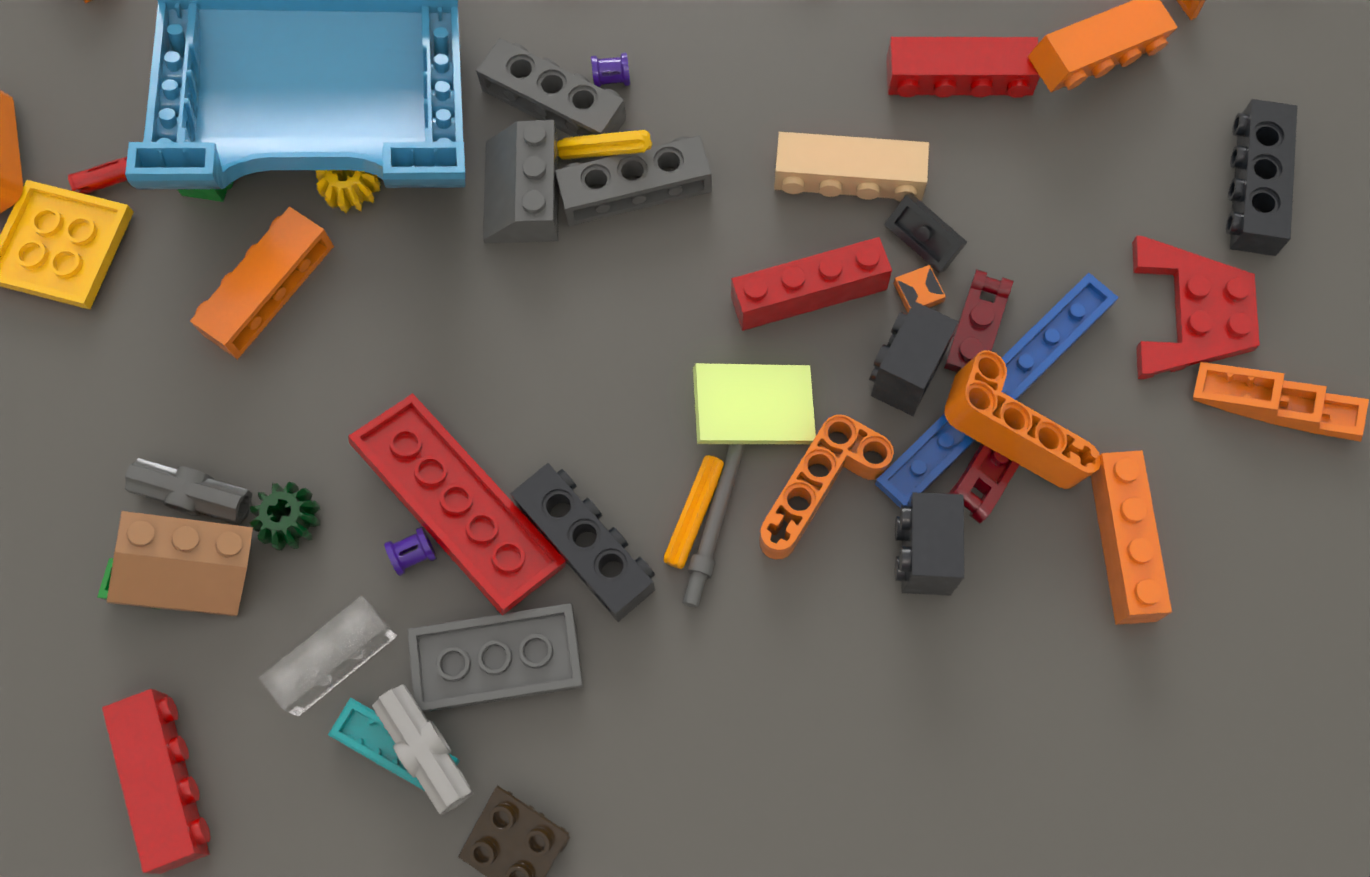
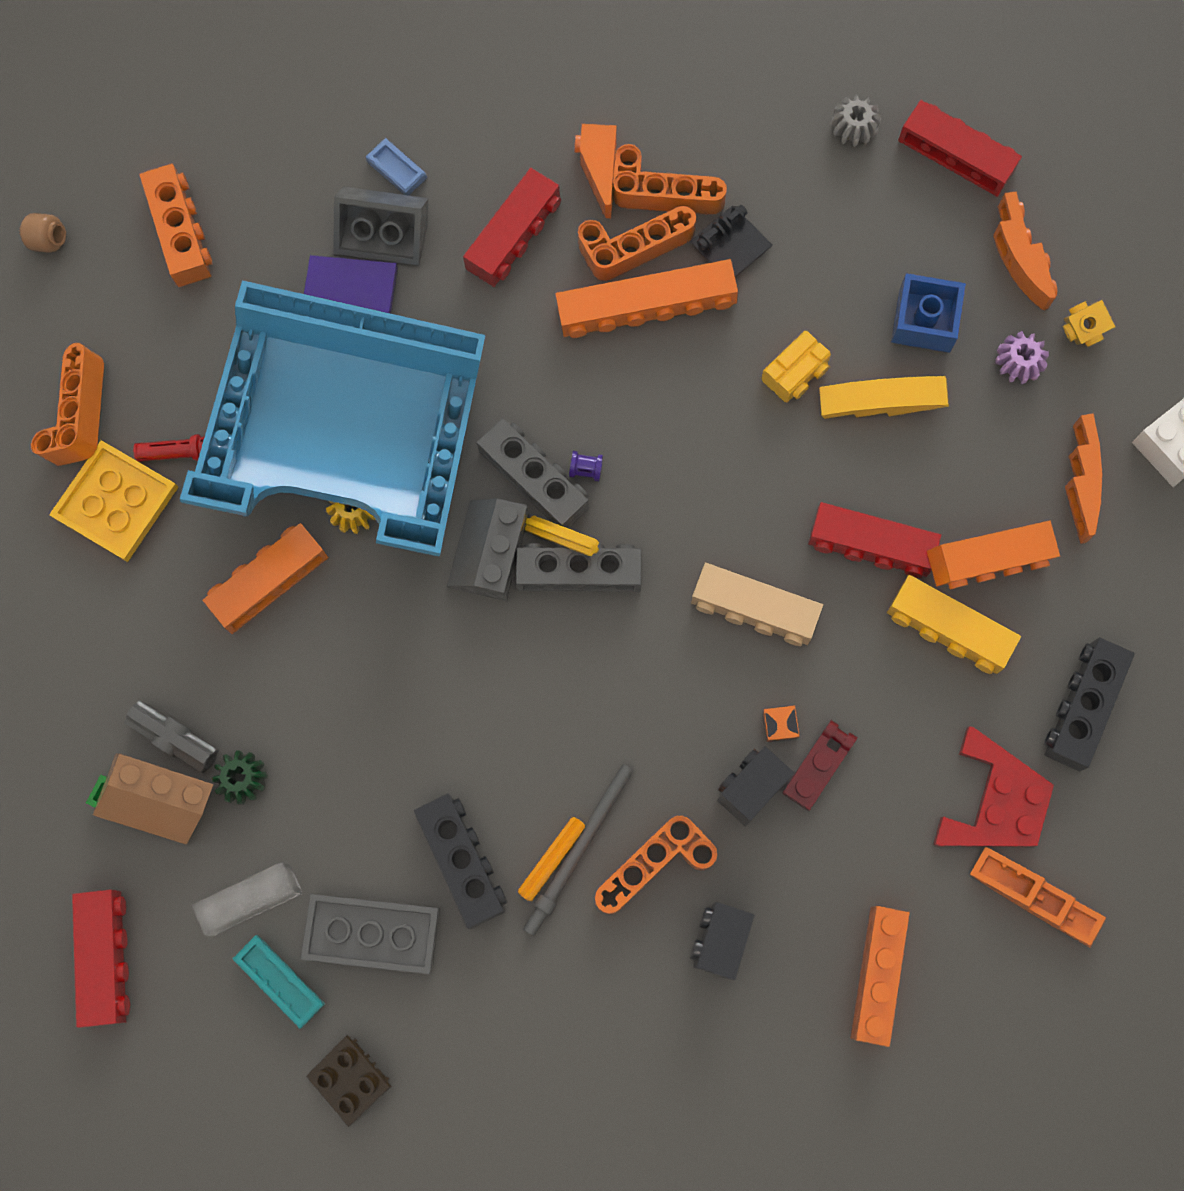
camera: 15 degrees right, 5 degrees up
red plate [348,393,566,616] -> none
light grey piece [372,684,473,815] -> none
dark purple bush [384,526,437,576] -> none
yellowish green tile [693,363,816,444] -> none
red brick [731,237,892,331] -> none
blue plate [875,273,1119,508] -> none
black plate [884,193,967,273] -> none
orange beam [944,350,1101,489] -> none
dark red plate [948,443,1020,524] -> none
none -> yellow brick [887,575,1021,674]

